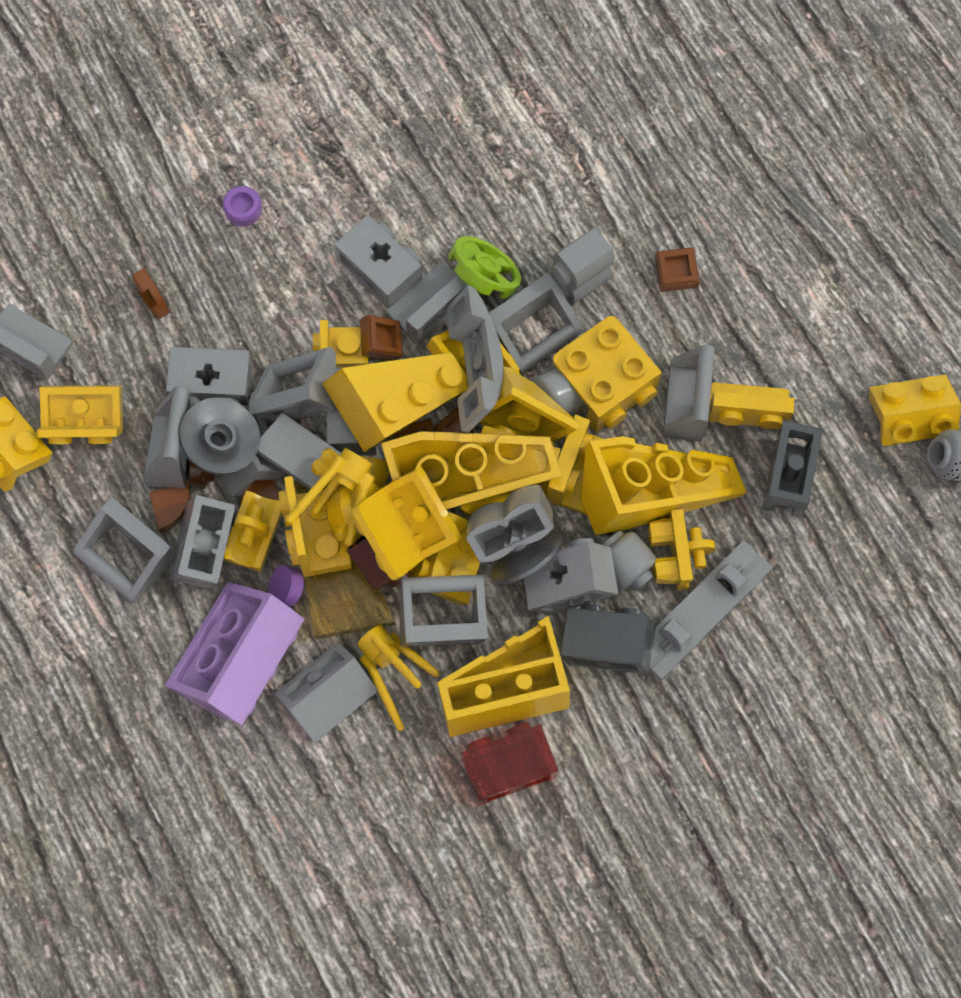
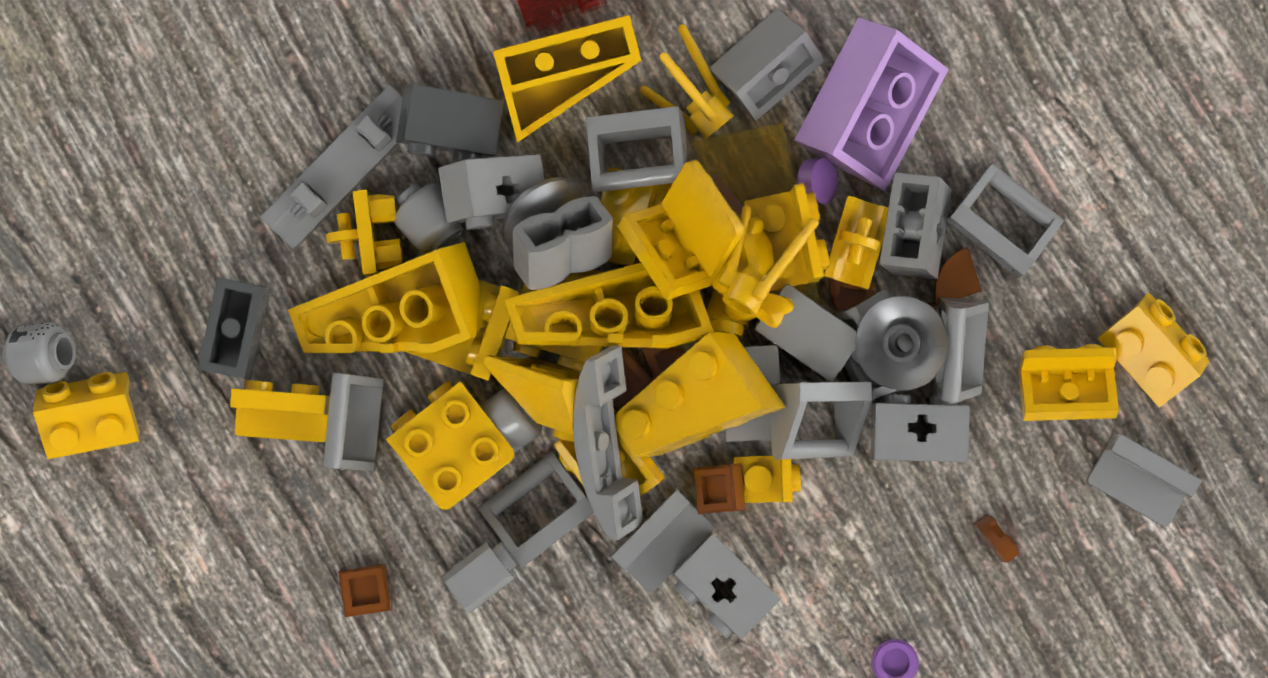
camera: 175 degrees right, 15 degrees up
lime piece [448,236,522,299] -> none

